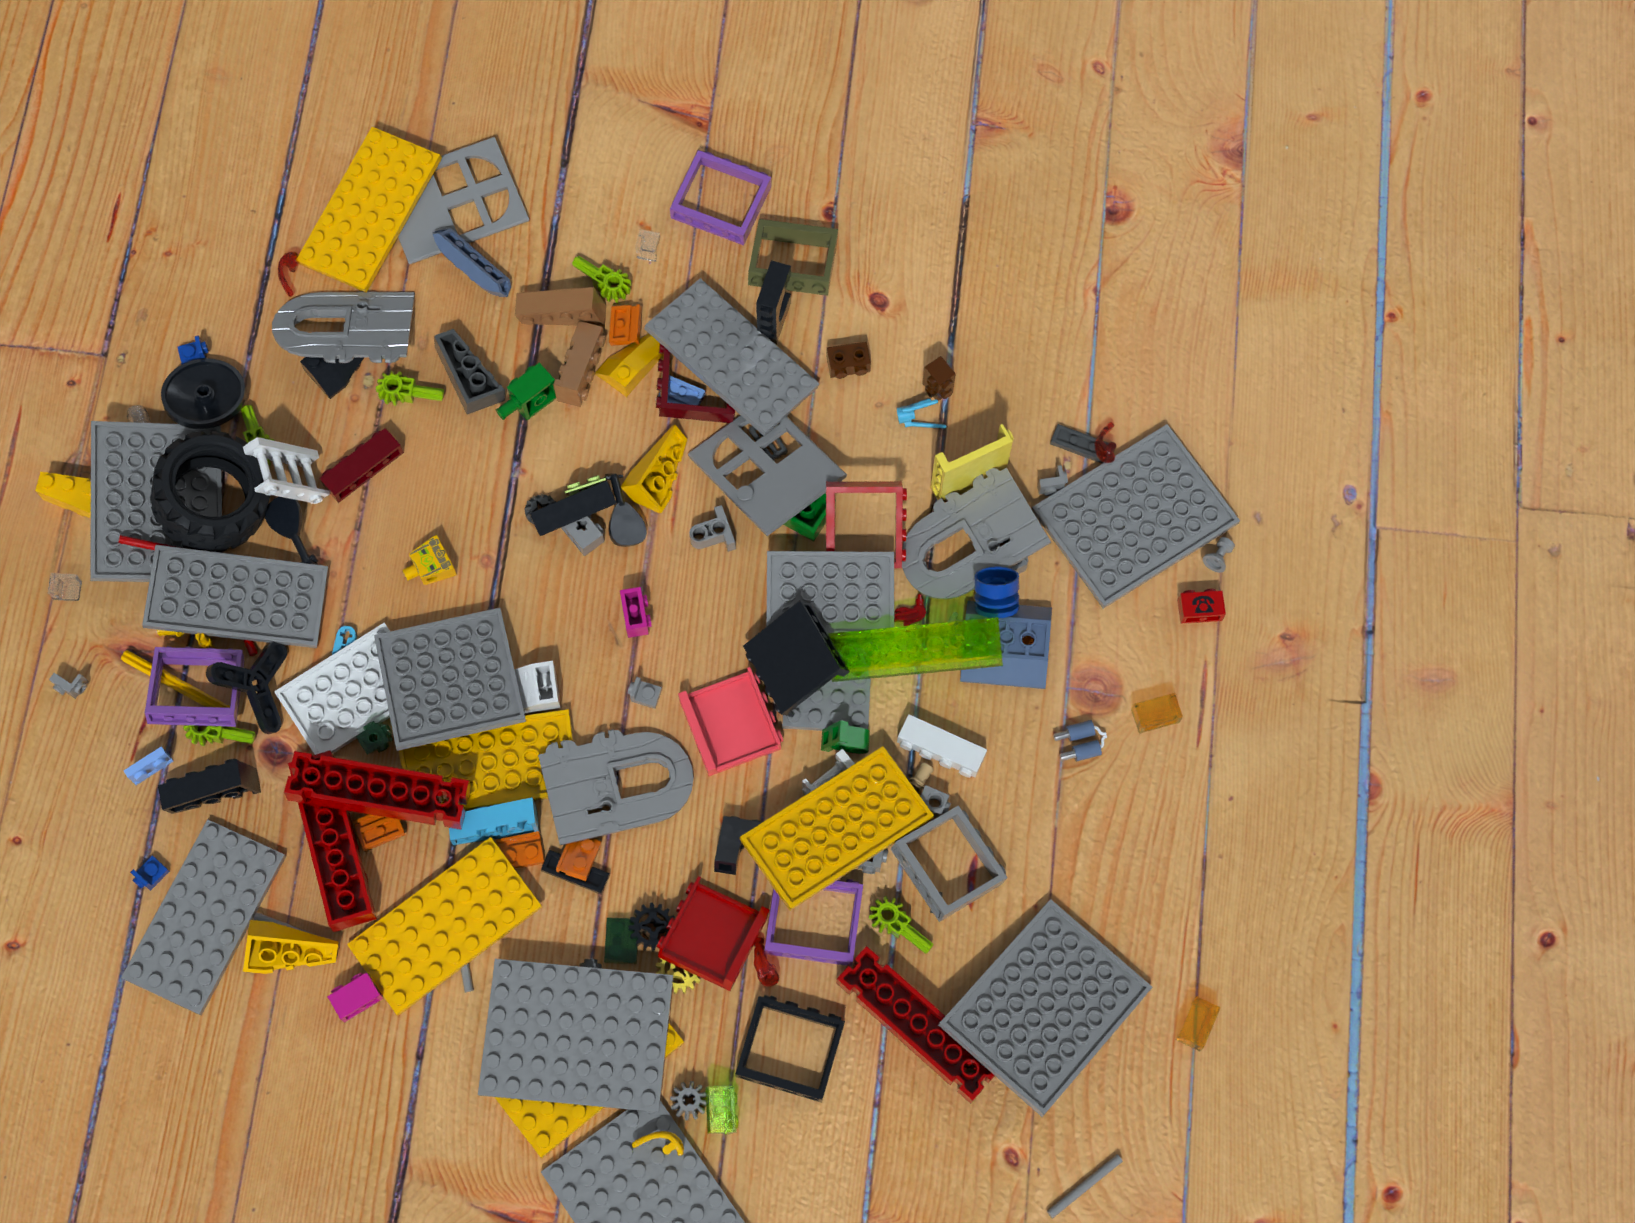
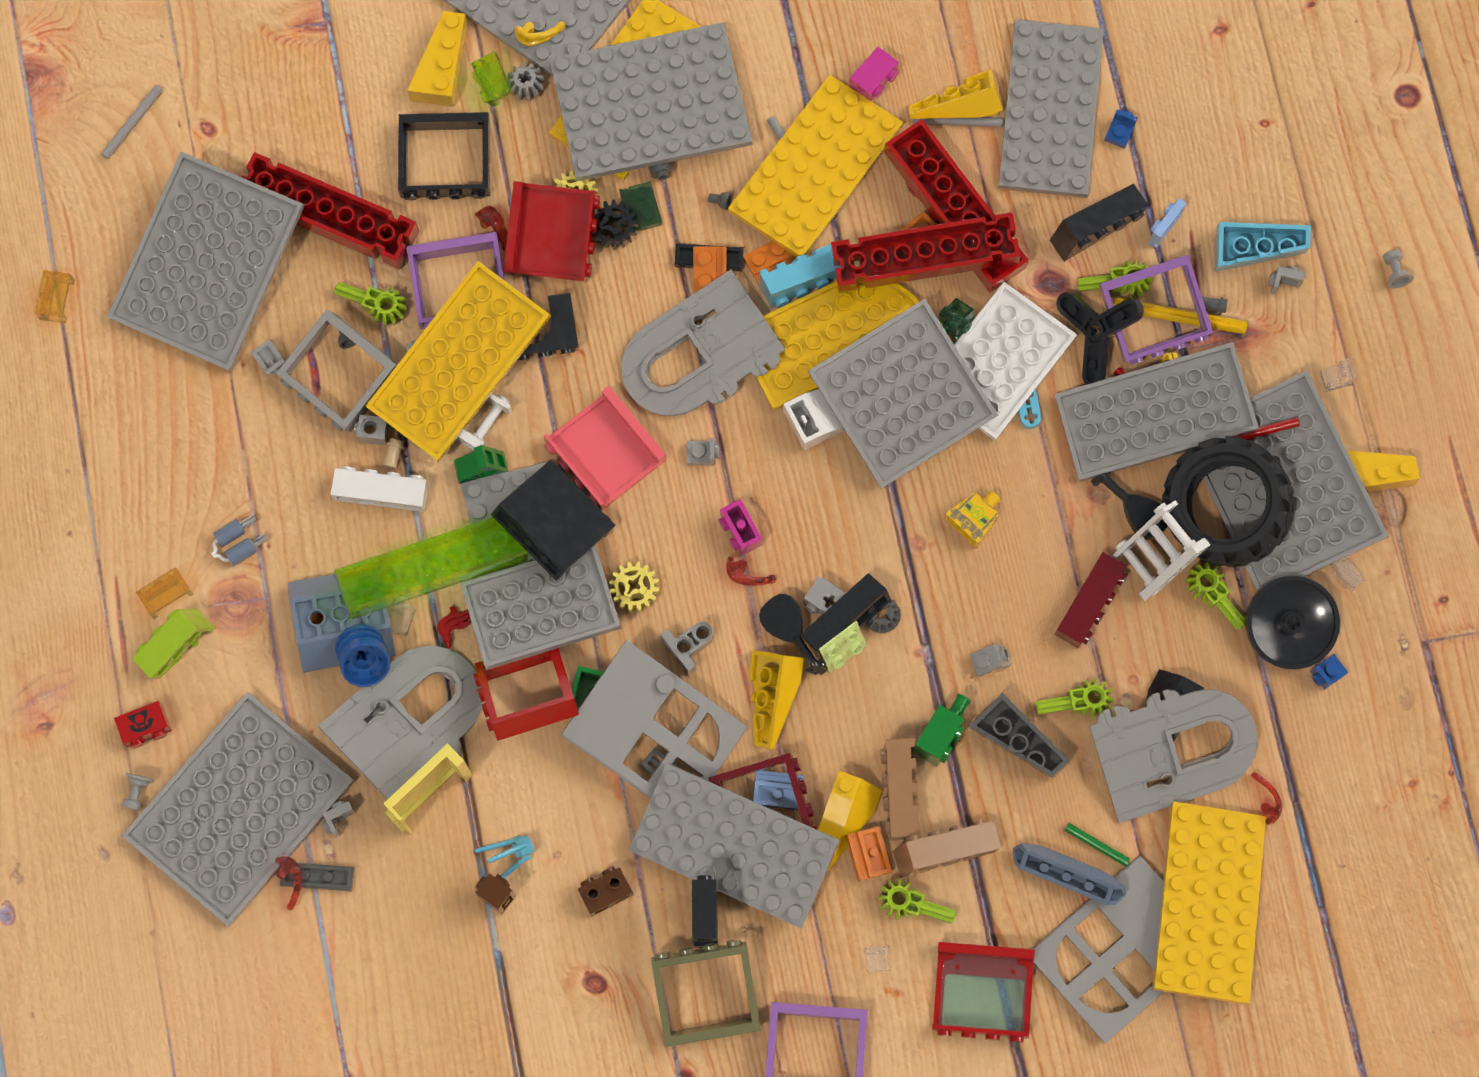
camera: 165 degrees right, 5 degrees up
none -> lime wedge [132,609,216,679]
none -> light grey bracket [251,339,285,376]
none -> yellow wedge [407,11,468,106]
none -> light yellow gear [609,561,660,613]
none -> dark grey piece [708,192,732,210]
none -> clear red piece [726,556,777,586]
none -> clear light blue panel [932,942,1035,1043]
none -> light grey bracket [970,644,1011,676]
none -> green bar [1064,823,1130,867]
none -> dark grey pin [1202,297,1227,315]
none -> medium azure wedge [1214,222,1311,272]

